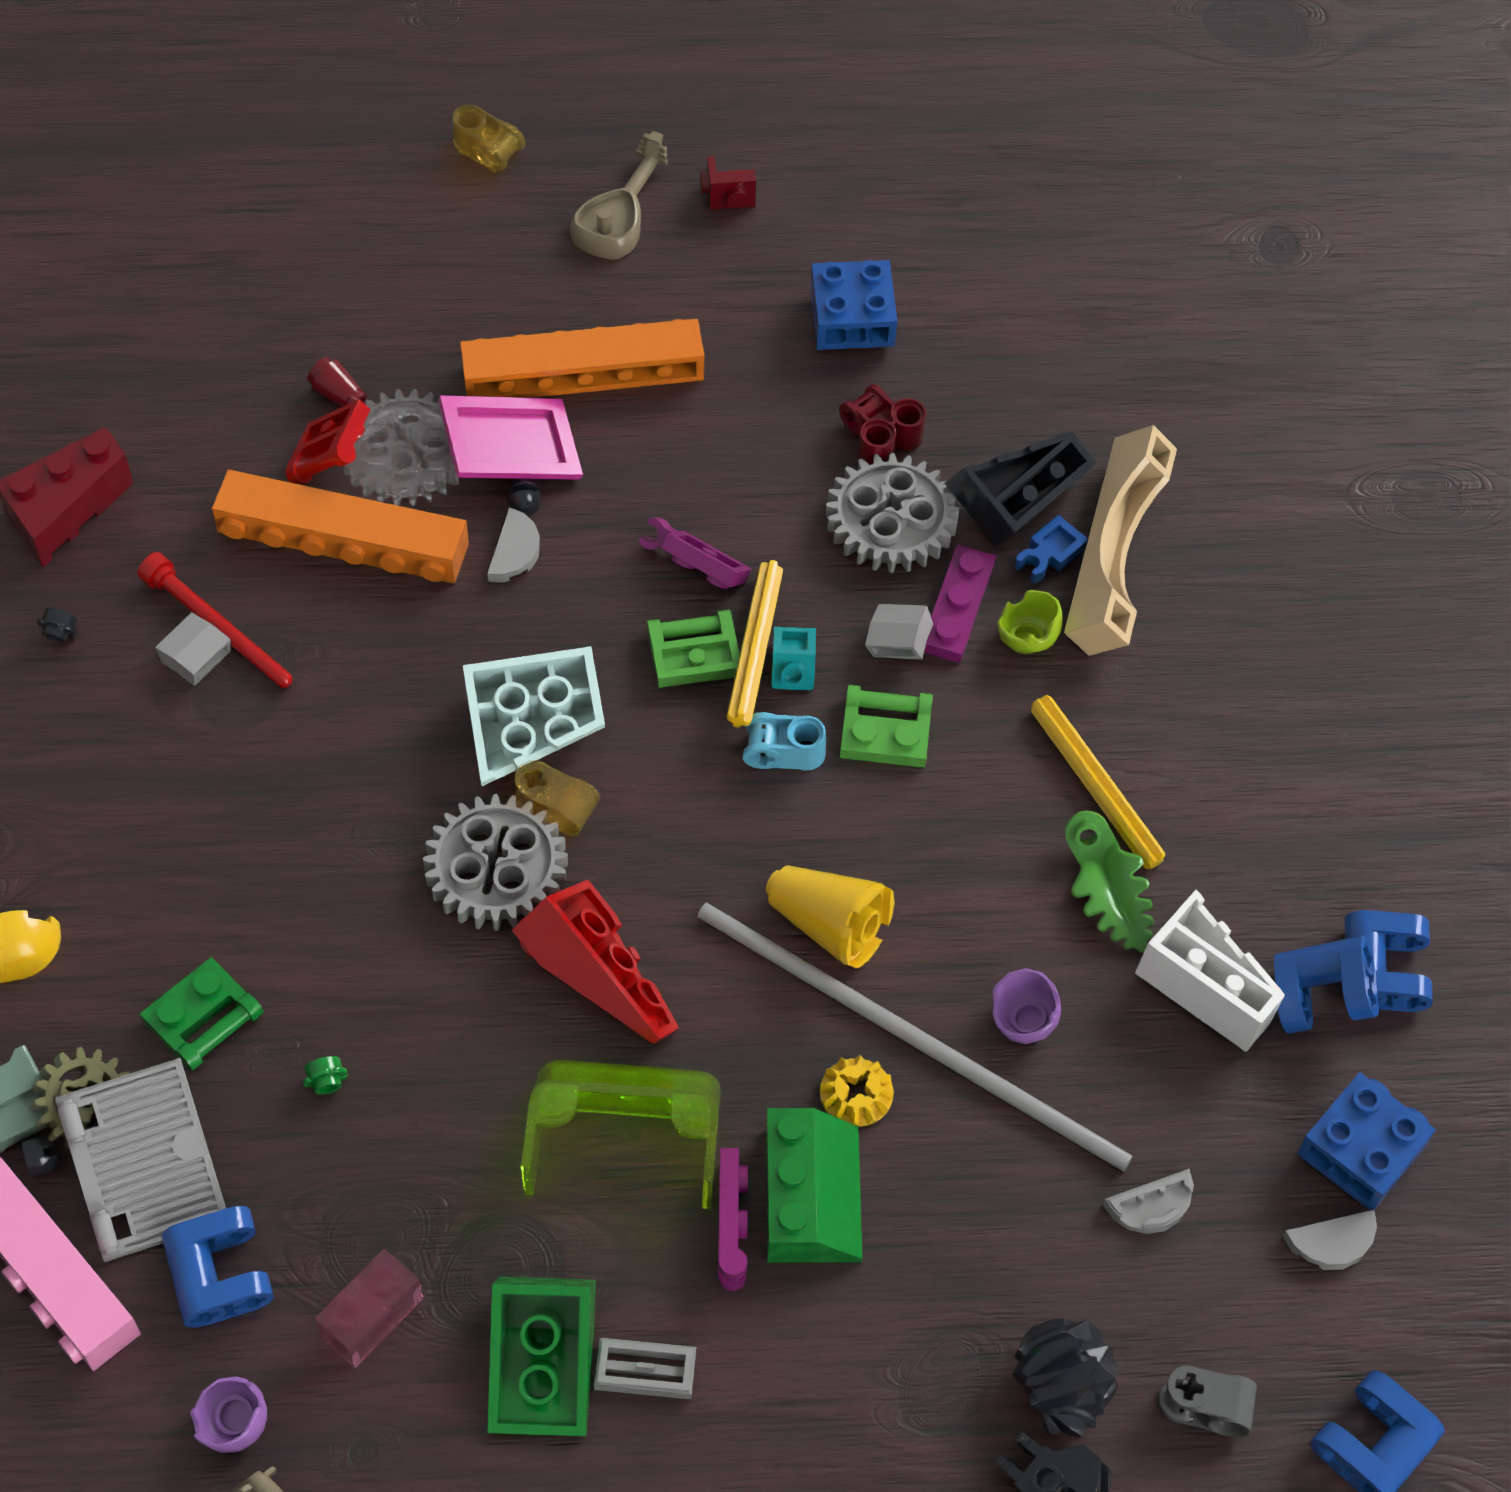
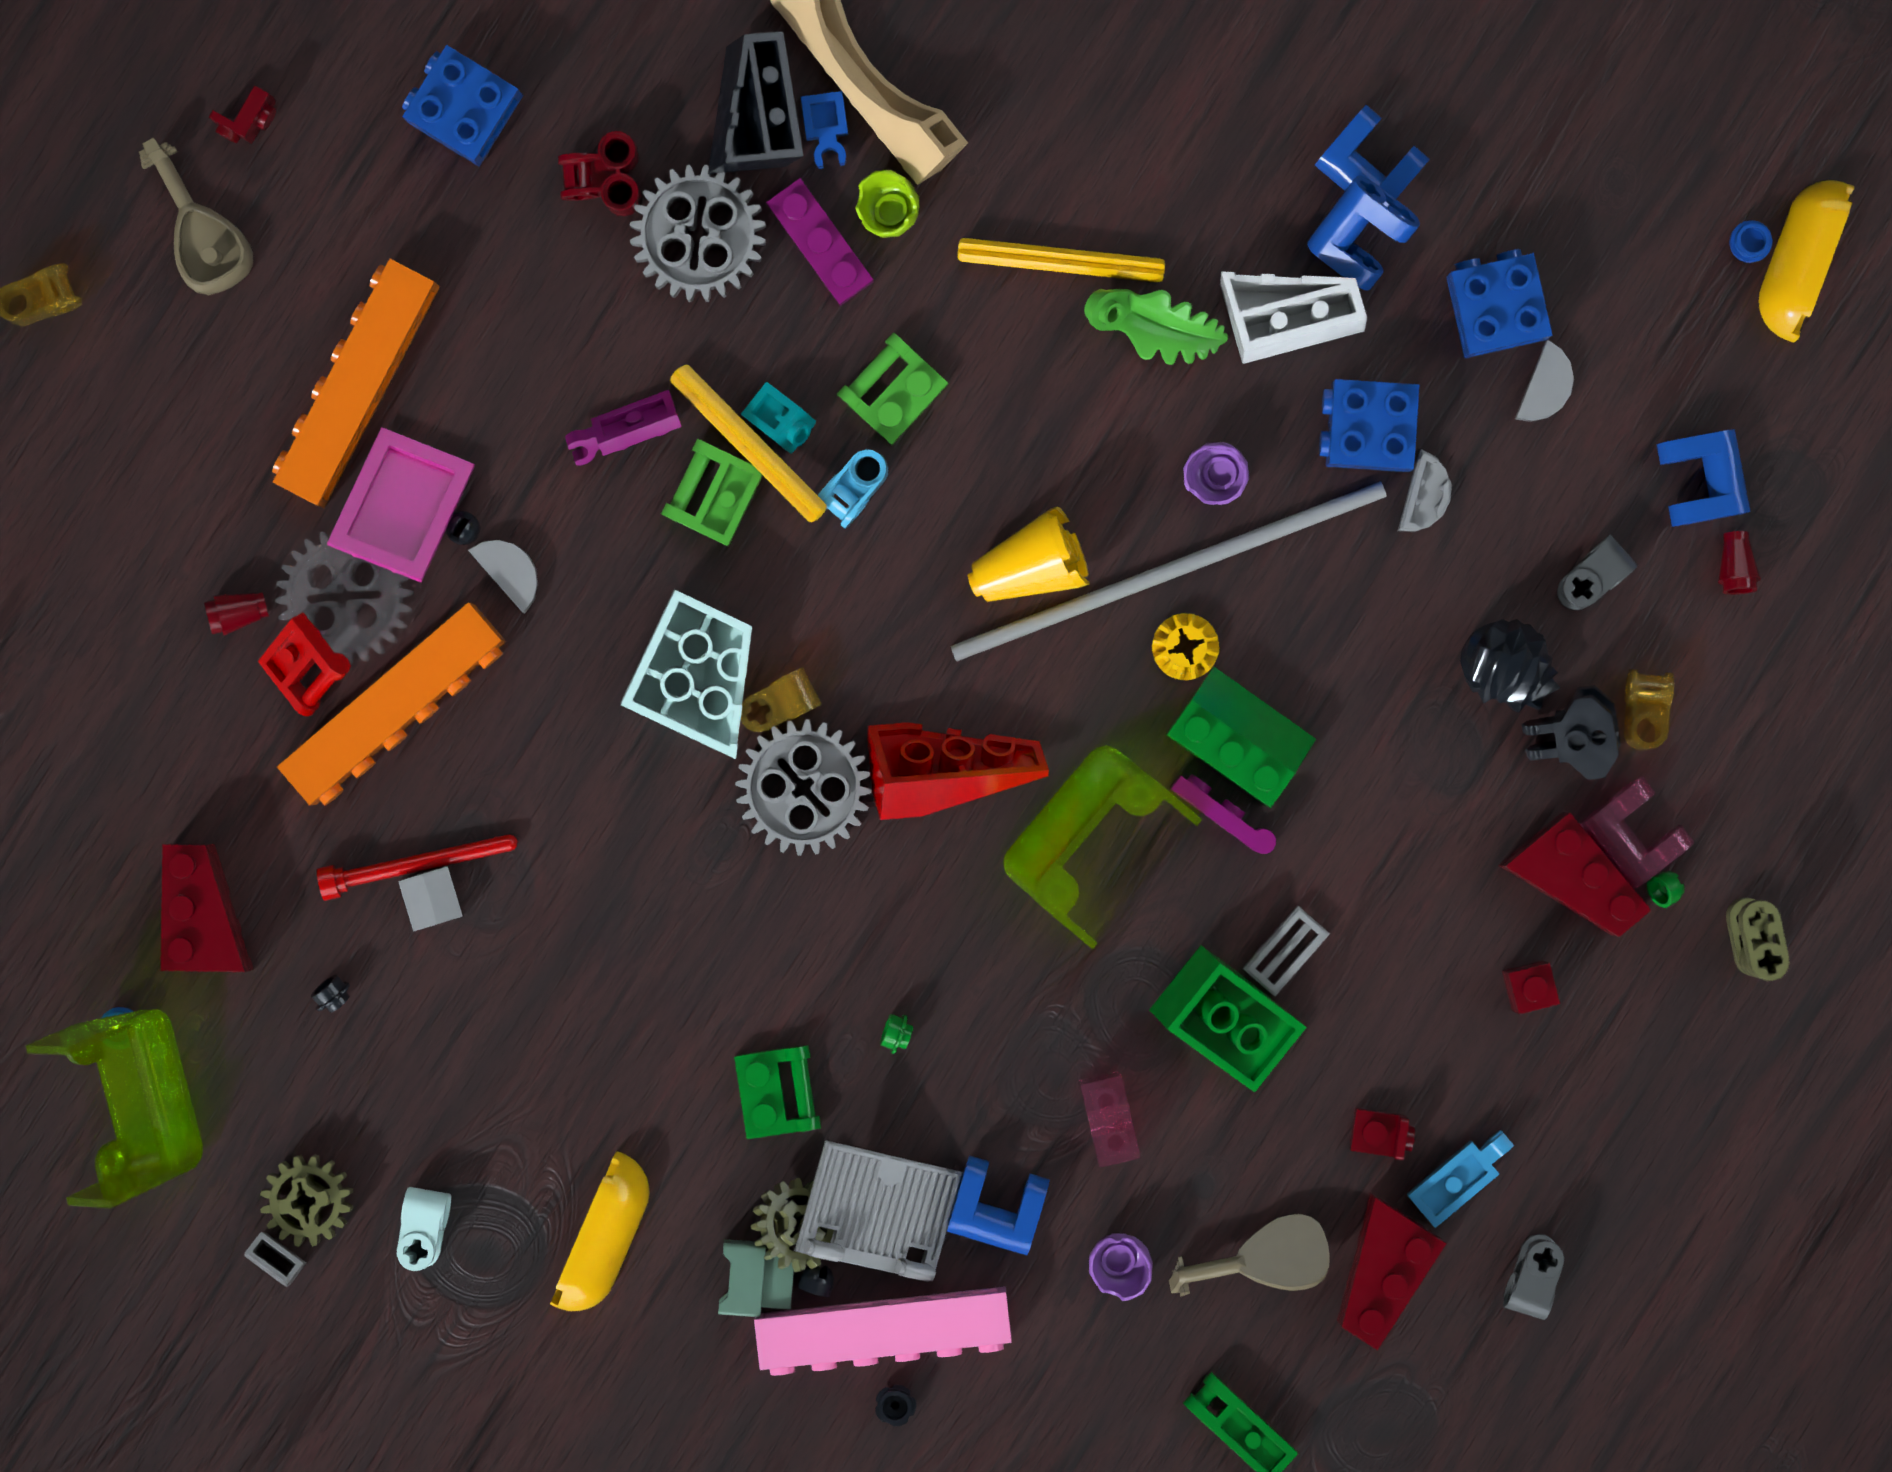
camera: 55 degrees left, 30 degrees up
light grey piece [865,604,933,659] -> none
none -> blue brick [1319,379,1420,472]

